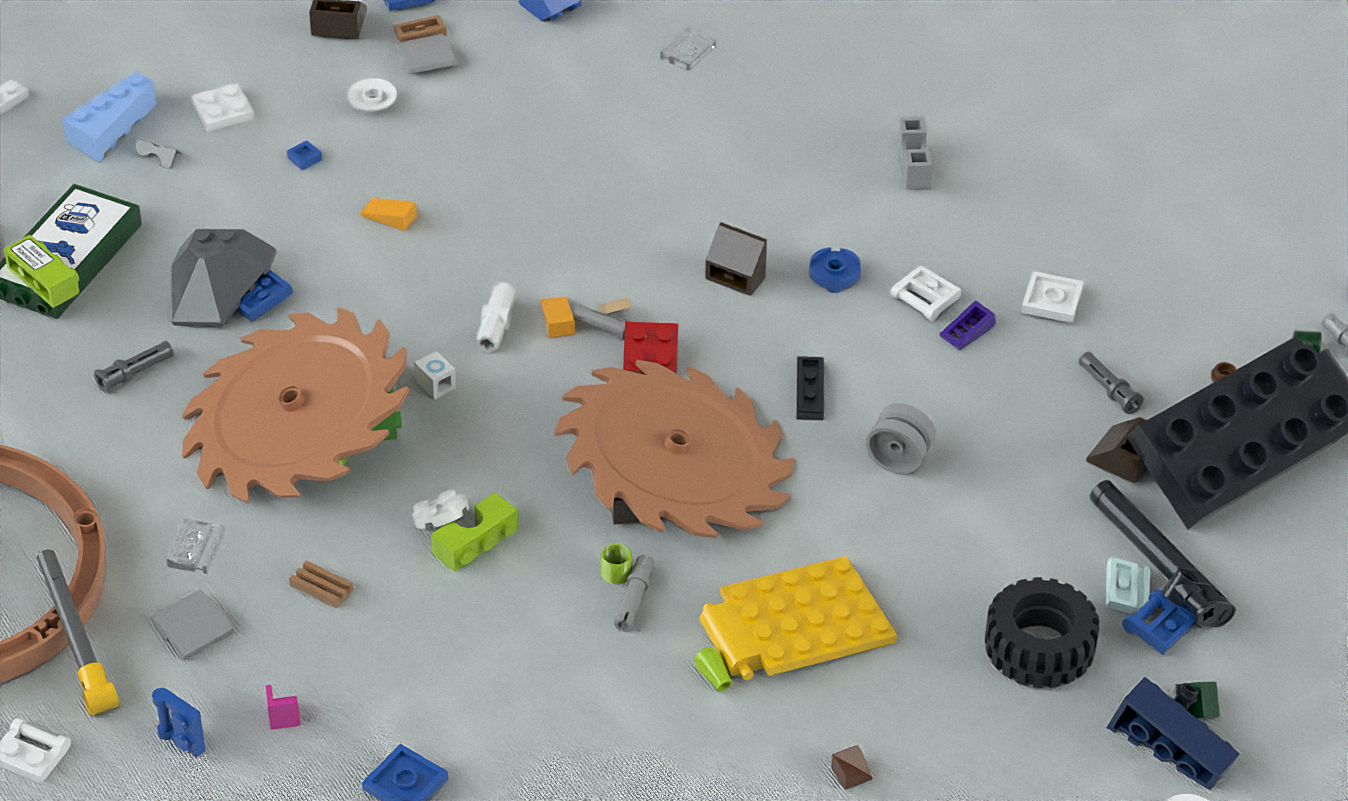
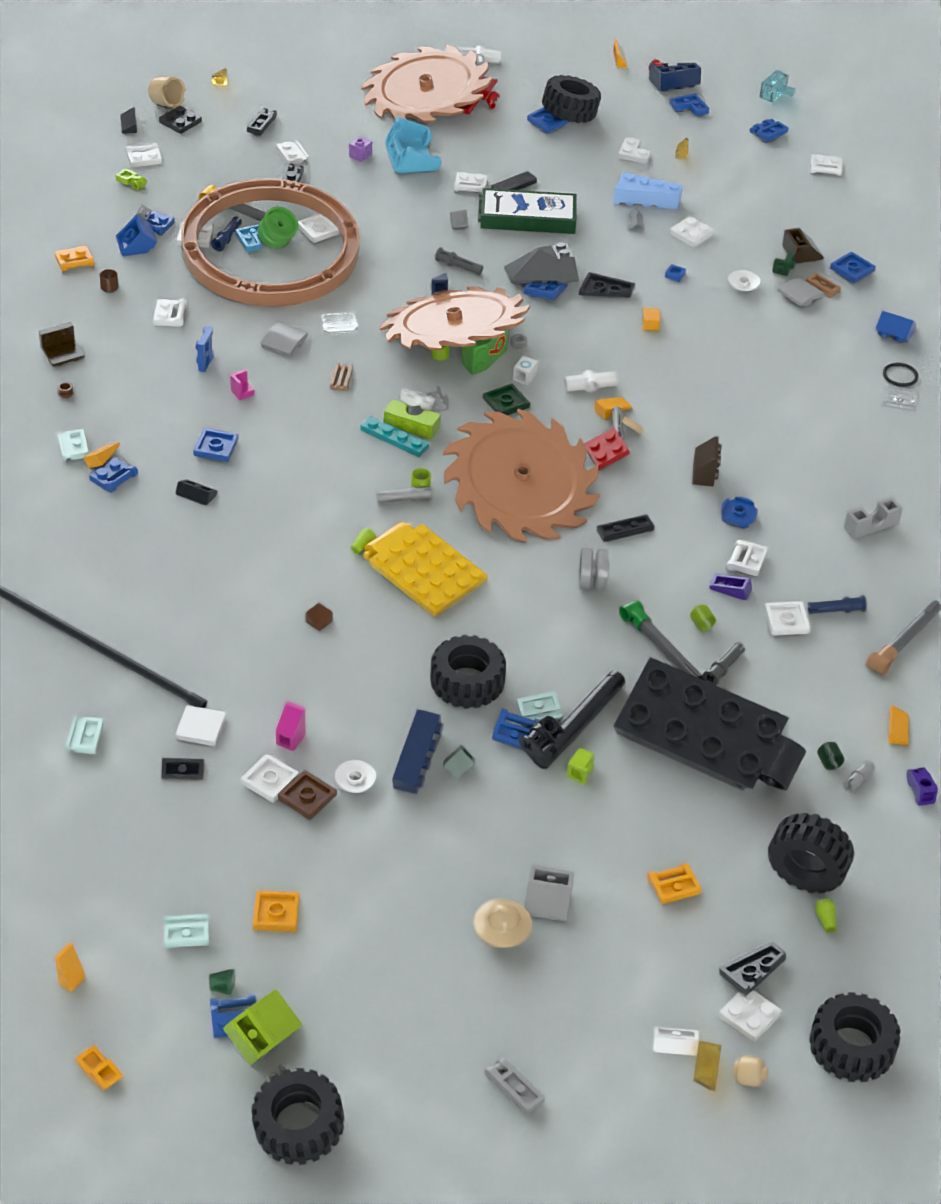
camera: 65 degrees right, 0 degrees up
lime brick [4,235,79,308] -> none
dark grey piece [37,549,120,716] -> none
black pin [1173,683,1199,711] -> none
none -> teal plate [360,416,429,457]
none -> light grey piece [426,386,449,412]
none -> dark blue slope [430,273,448,294]
none -> light grey tile [450,210,469,228]
none -> dark green tile [483,383,530,416]
none -> lime brick [567,748,595,785]
none -> black wing [579,272,635,298]
none -> dark grey piece [619,599,704,680]
none -> clear yellow slope [675,138,689,159]
none -> lime piece [690,604,716,631]
none -> dark green bracket [772,251,796,276]
none -> dark blue pin [807,595,867,614]
none -> piece [866,600,941,676]
none -> black tyre [883,362,919,387]
none -> light orange slope [888,705,909,746]

